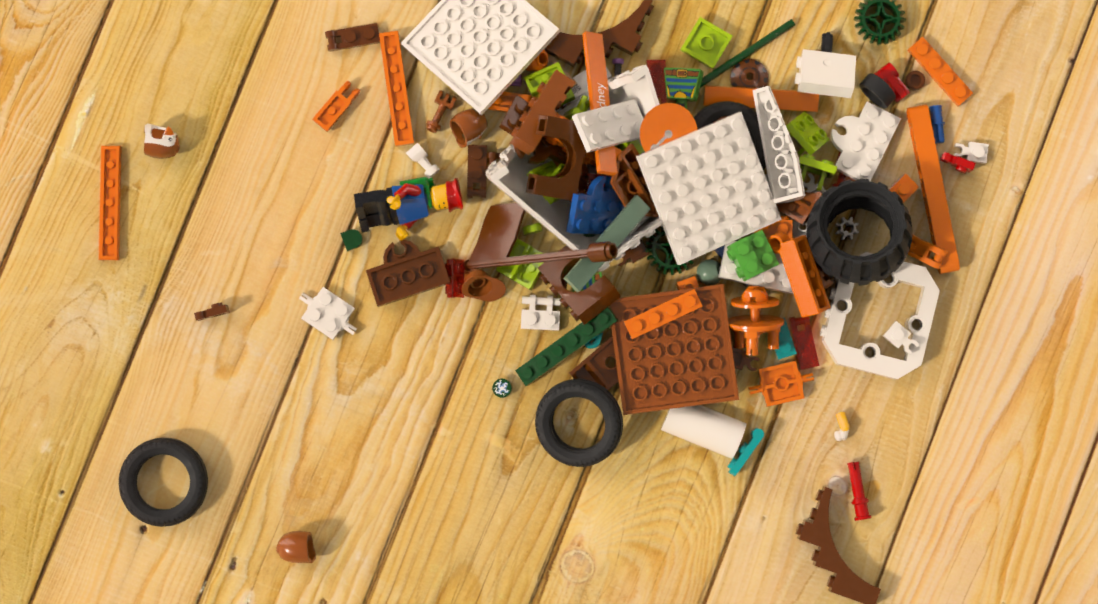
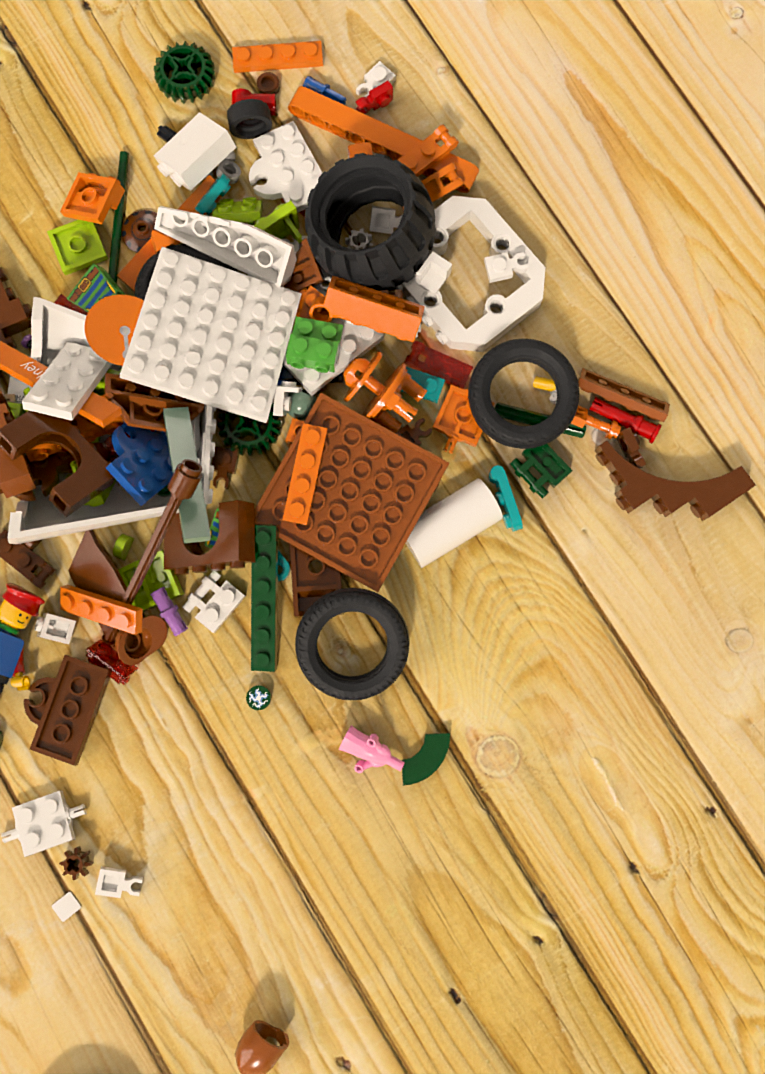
camera: 55 degrees left, 5 degrees down
none -> white bracket [34,613,76,644]
none -> white sticker [52,892,81,922]
none -> reddish brown gear [59,846,94,880]
none -> orange plate [60,172,125,224]
none -> orange plate [60,584,143,635]
none -> white plate [95,866,143,898]
none -> orange slope [150,230,175,253]
none -> medium lavender pin [150,586,188,636]
none -> teal plate [194,173,231,215]
none -> light grey plate [216,150,241,184]
none -> white bracket [273,381,302,416]
none -> bright pink piece [339,725,405,773]
none -> white plate [370,206,403,234]
none -> orange plate [397,124,459,177]
none -> dark green tile [402,733,450,786]
none -> white panel [416,251,452,295]
none -> black tyre [468,339,579,449]
none -> dark green axle [495,402,586,438]
none -> dark green plate [510,444,573,499]
none -> orange hinge [571,405,621,439]
none -> dark orange plate [578,368,670,422]
none -> reddish brown plate [616,427,646,469]

